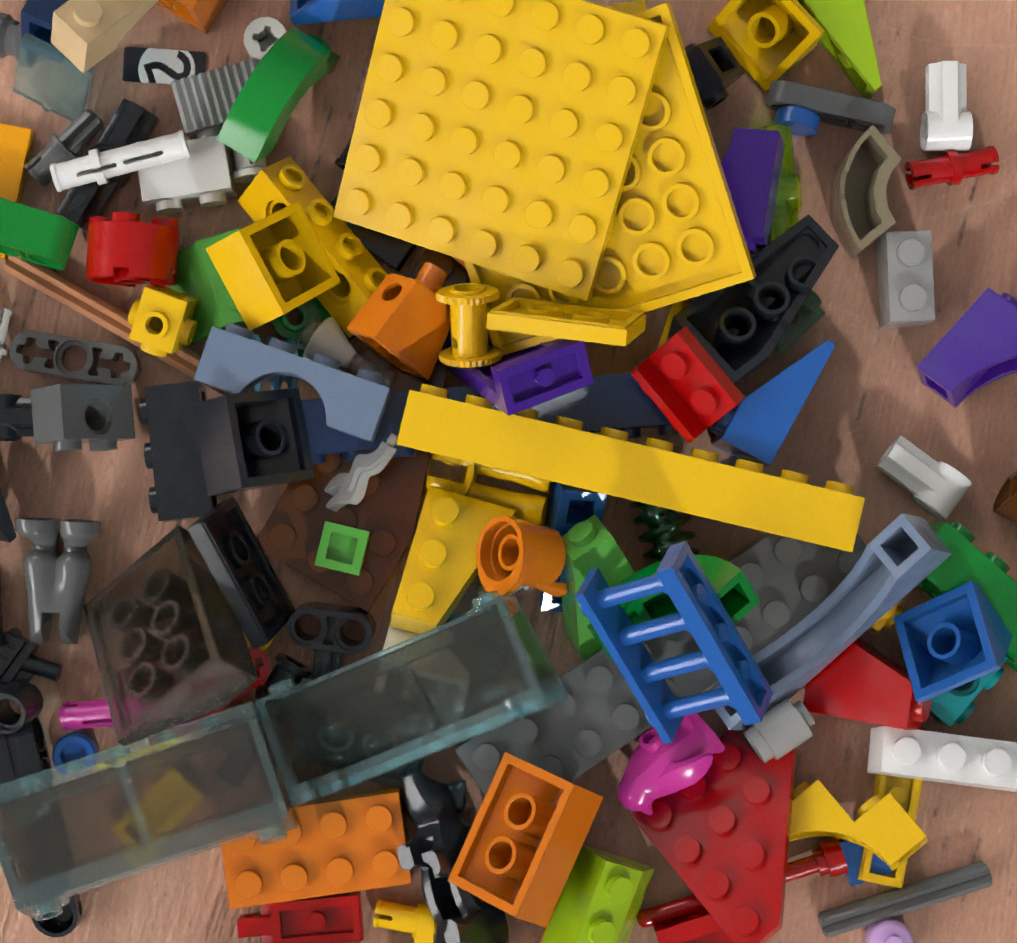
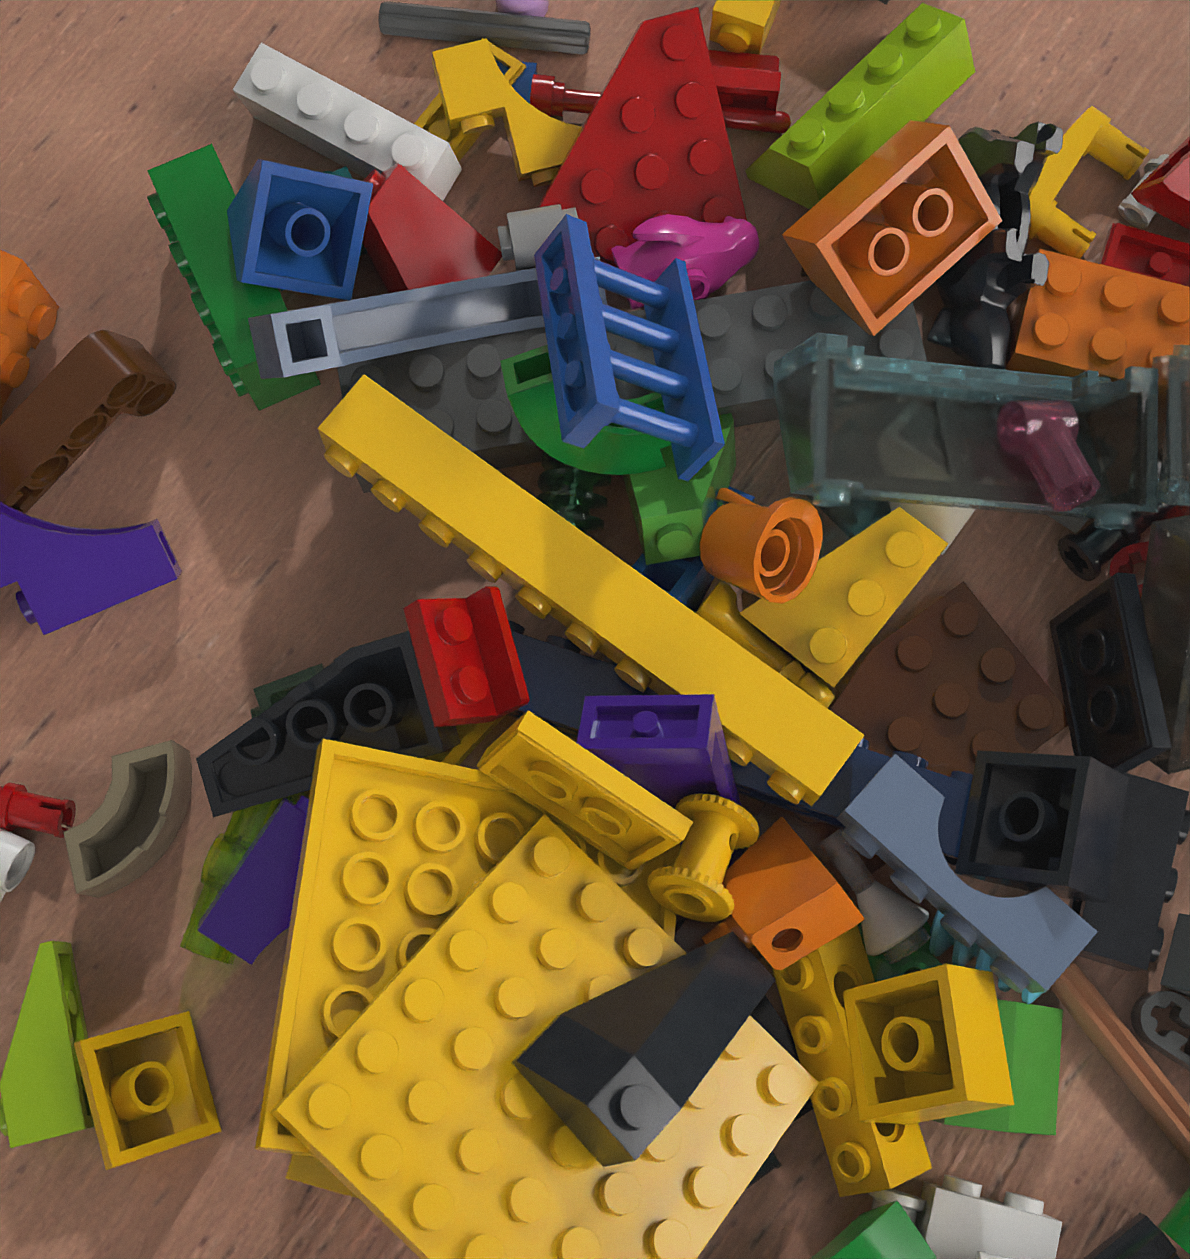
camera: 155 degrees left, 10 degrees down
red brick [86,212,179,287] -> none
yellow brick [127,284,198,357] -> none
black beam [287,602,376,685] -> none
bright green plate [314,521,370,576] -> none
light grey hair [324,433,398,512] -> none
black brick [685,36,745,110] -> none
blue slope [710,340,836,467] -> none
dark grey beam [766,80,896,135] -> none
blue tile [773,105,820,137] -> none
light grey brick [876,230,935,328] -> none
white piece [876,435,972,521] -> none
none -> black wedge [511,932,775,1167]
none -> clear pink piece [997,400,1100,512]

